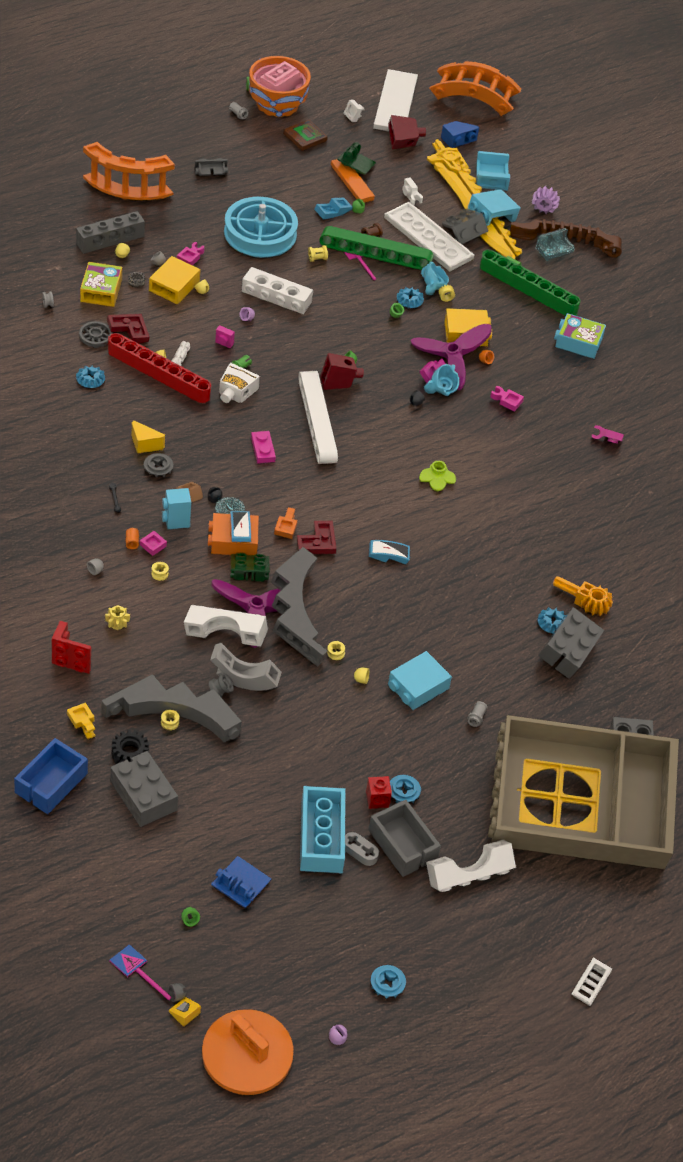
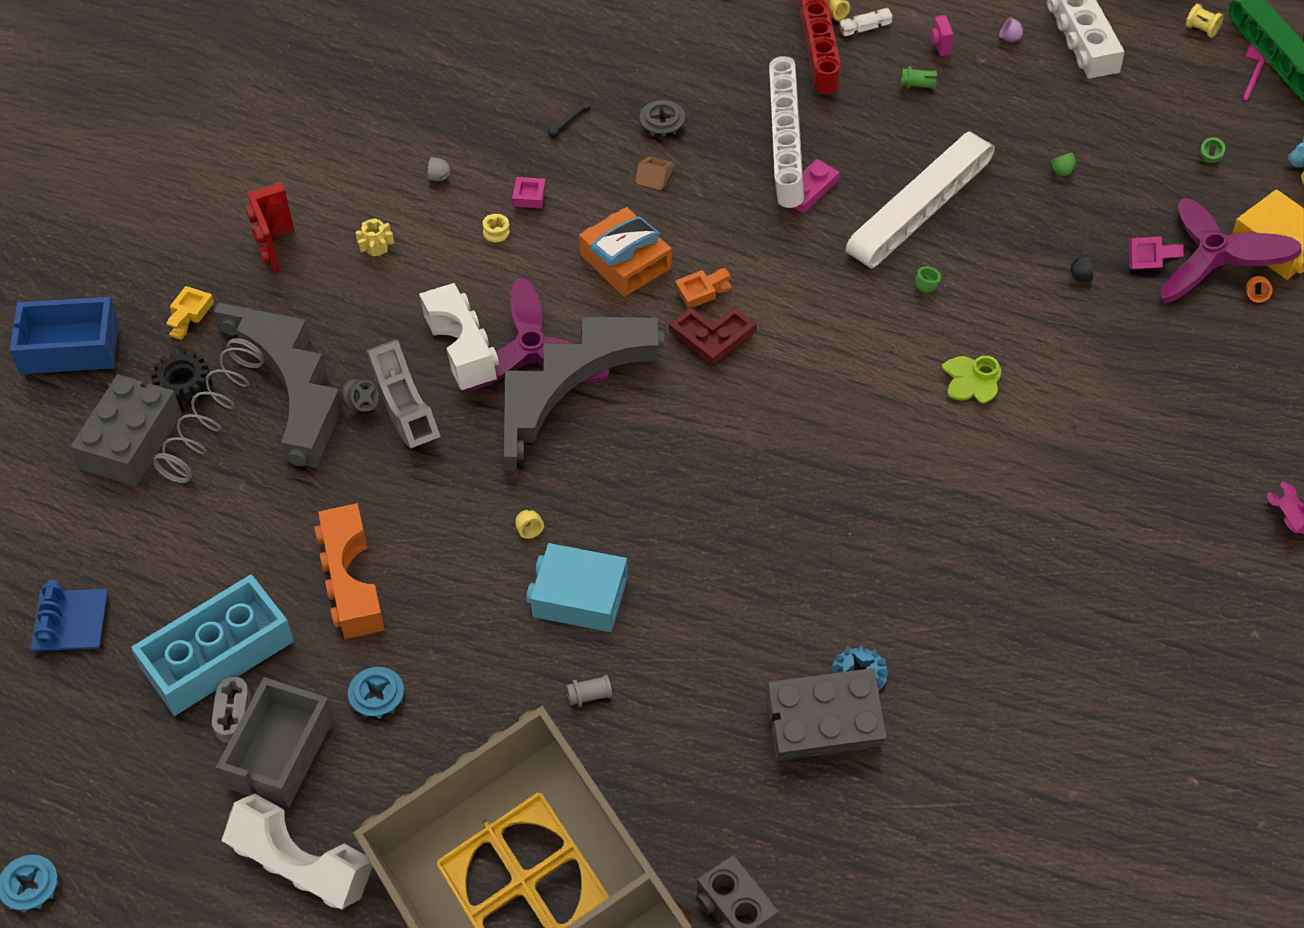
camera: 60 degrees right, 5 degrees up
orange hinge [126,528,139,550] -> none
yellow slope [131,421,165,453] -> none
light yellow bush [161,710,179,730] -> none
medium azure brick [162,488,191,529] -> none
black hinge [207,487,223,503] -> none
clear light blue gear [215,497,245,514] -> none
white torso [219,363,260,403] -> none
dark green hinge [230,553,270,582] -> none
dark red torso [320,353,364,390] -> none
light yellow bush [327,641,345,660] -> none
red brick [366,776,392,809] -> none
slope [369,540,410,564] -> none
dark azure gear [397,287,424,308] -> none
medium azure hair [424,364,459,396] -> none
dark pink plate [490,386,524,412] -> none
light orange gear [553,577,613,616] -> none
none -> light grey piece [153,338,265,483]
none -> orange arch [314,503,385,639]
none -> white beam [769,56,804,208]
none -> bright green hinge [915,266,941,293]

